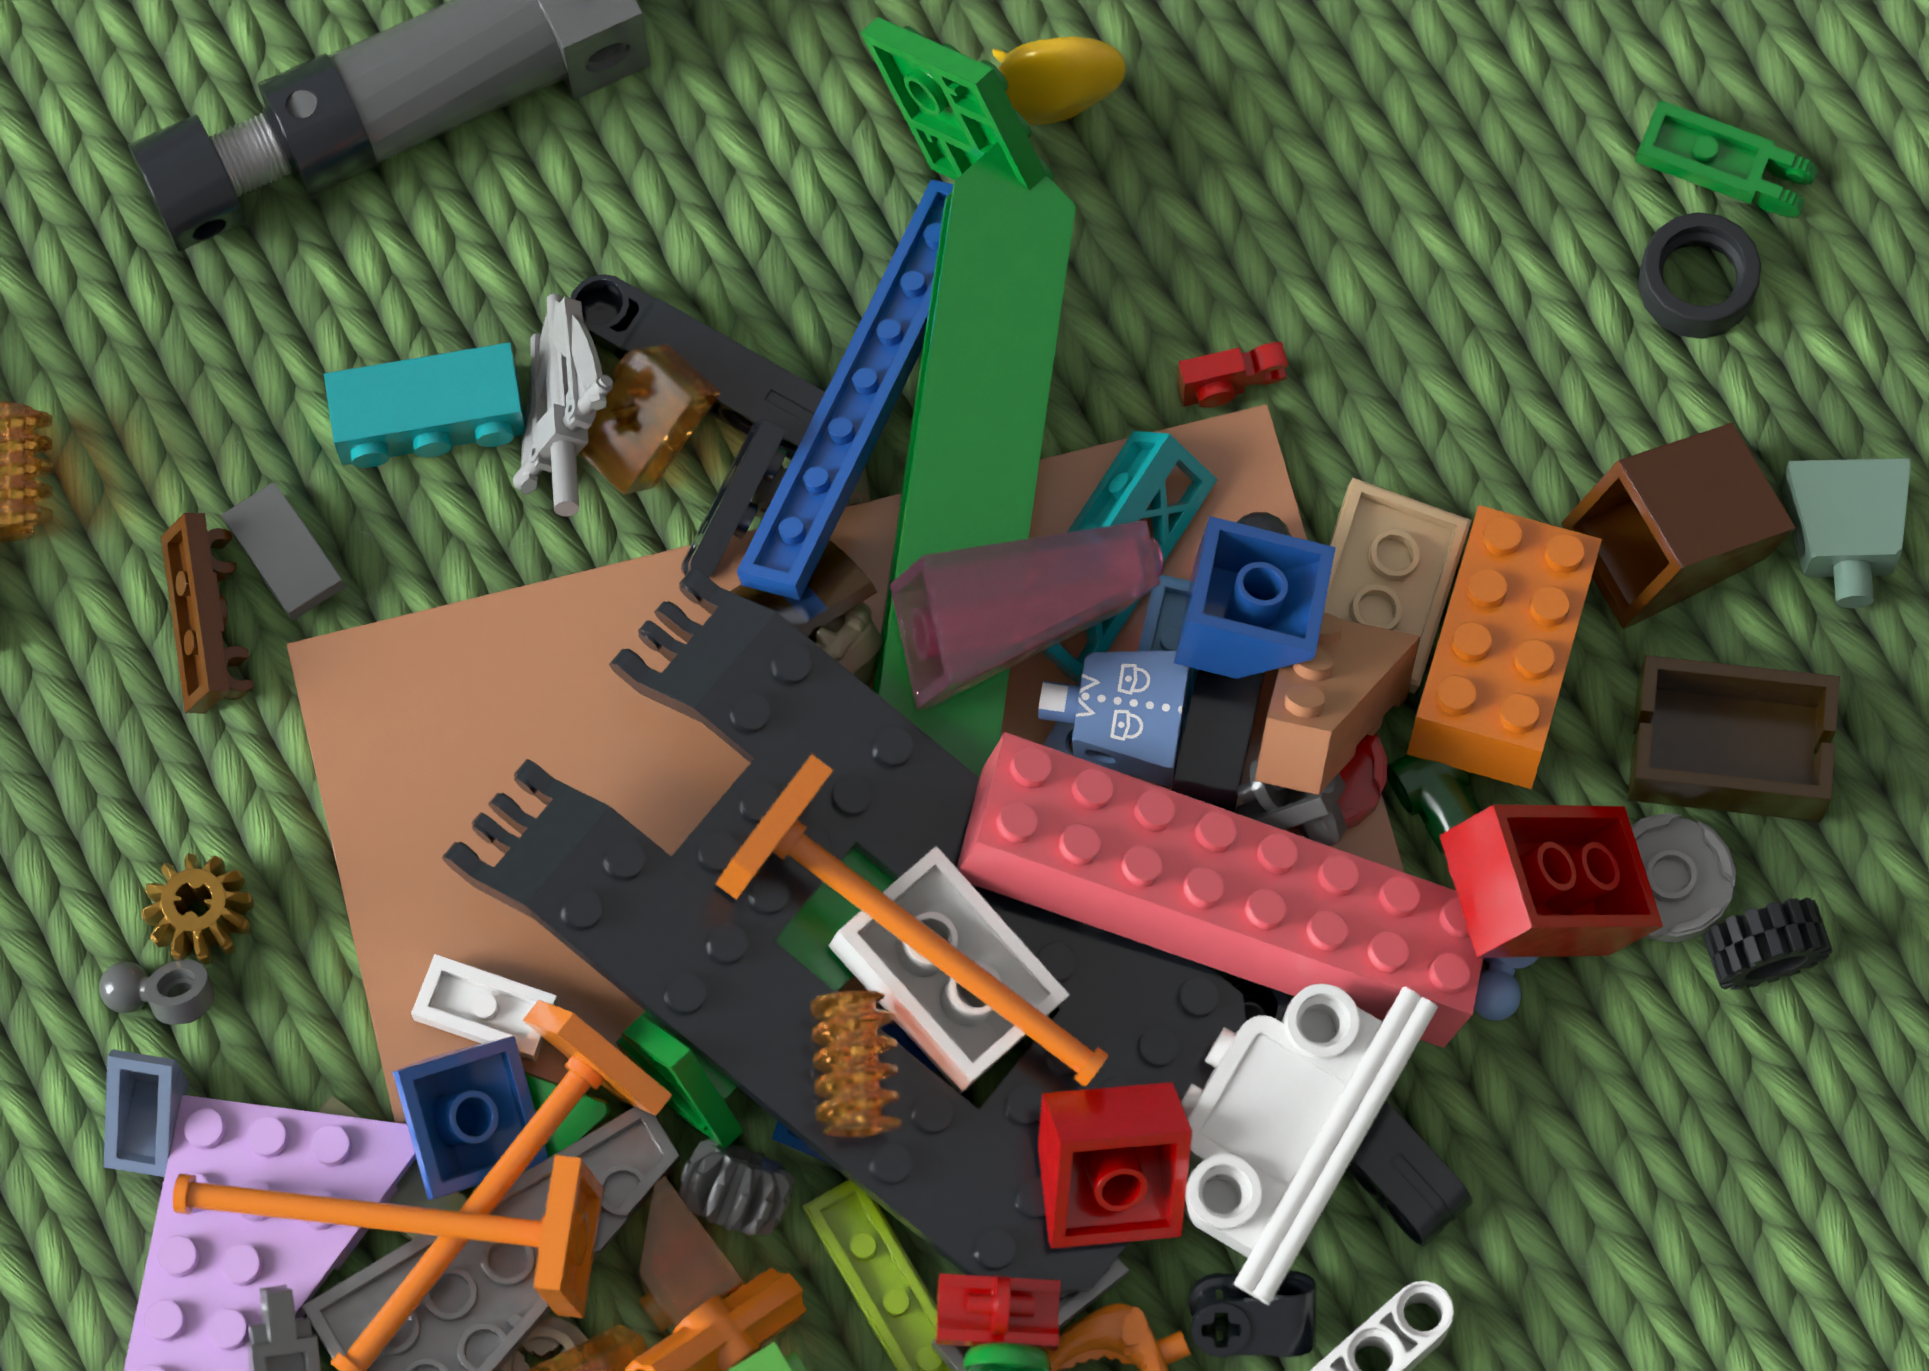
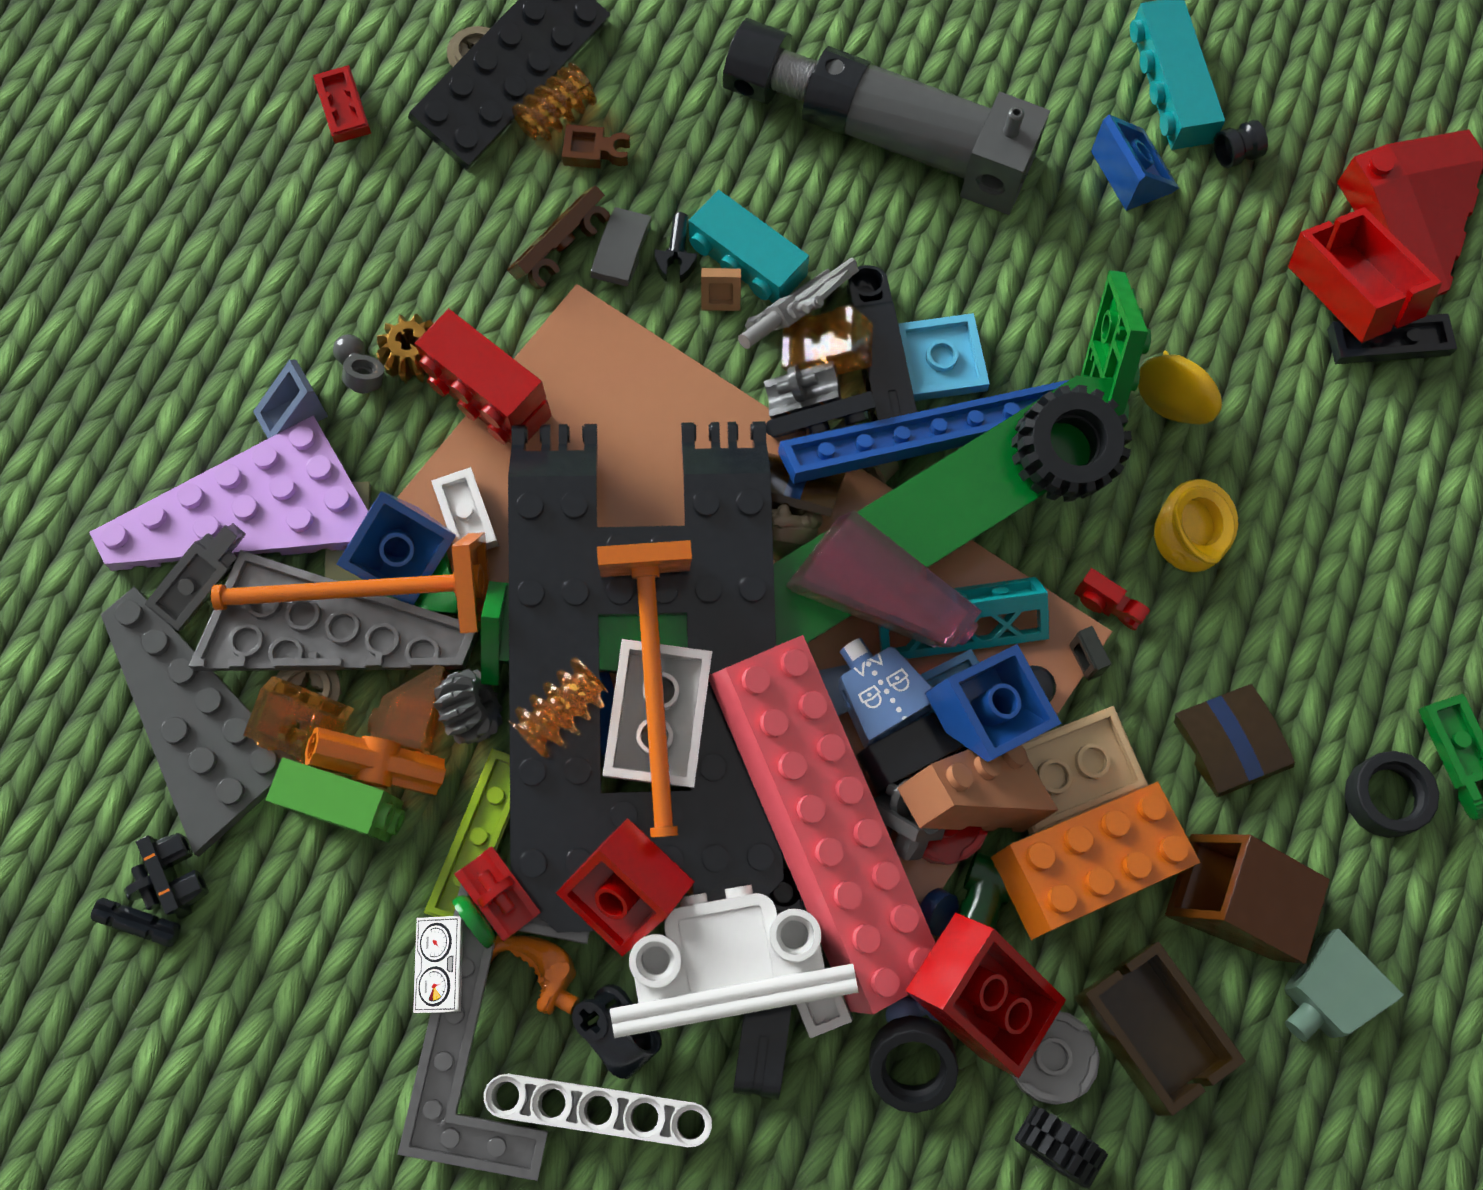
camera: 45 degrees right, 0 degrees up
orange tile [172,1155,604,1318] -> none
none -> red piece [414,308,552,445]
none -> reddish brown plate [562,124,631,169]
none -> black bar [655,212,697,283]
none -> medium nougat plate [701,268,741,311]
none -> dark grey hips [764,361,842,419]
none -> white plate [796,996,853,1038]
none -> black tyre [869,1015,959,1113]
none -> medium azure plate [898,313,990,401]
none -> dark blue tile [920,888,959,936]
none -> black tyre [1011,385,1132,502]
none -> pearl dark grey tile [1069,626,1112,681]
none -> yellow piece [1154,479,1238,572]
none -> dark brown slope [1174,684,1295,798]

